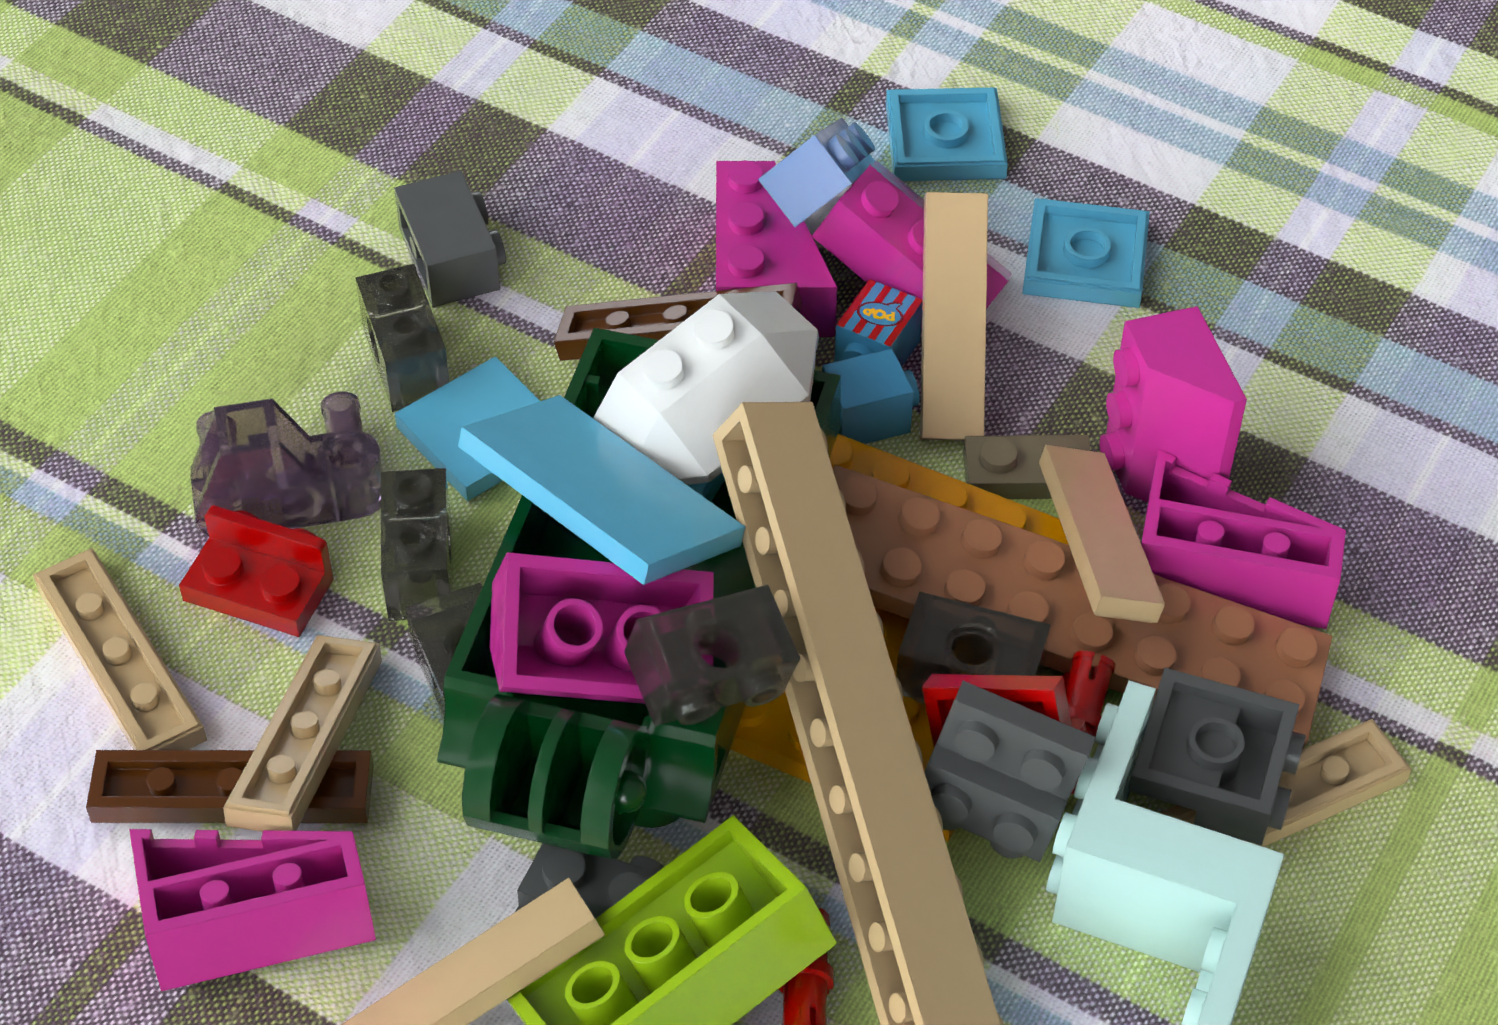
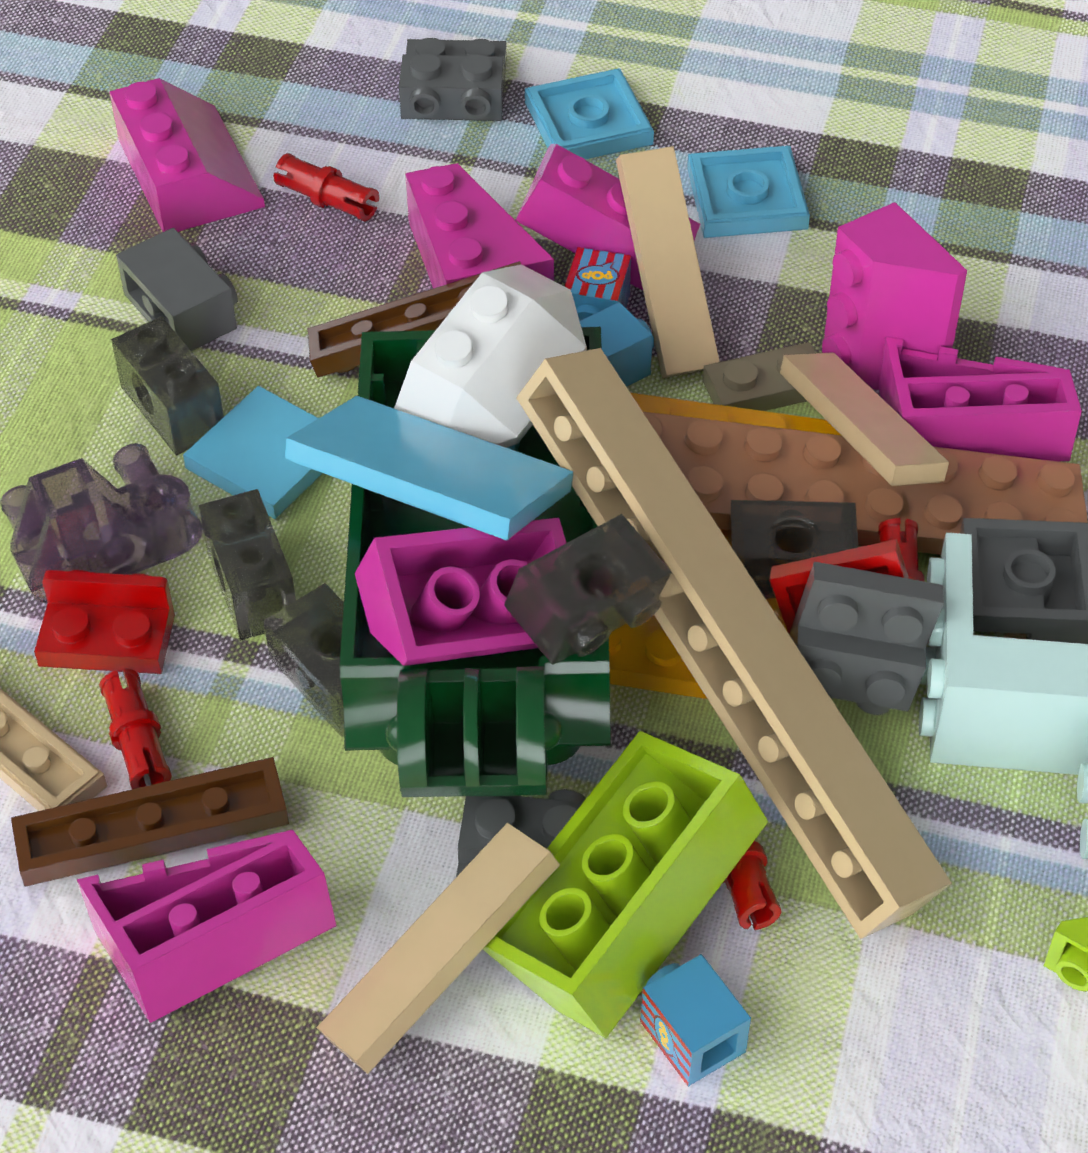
camera: 15 degrees left, 0 degrees up
tan tile [223,635,382,832] -> none
medium blue brick [758,118,875,227] -> none
none -> red pin [99,669,172,789]
none -> dark pink slope [109,78,265,232]
none -> red pin [273,153,380,222]
none -> dark grey plate [399,38,507,121]

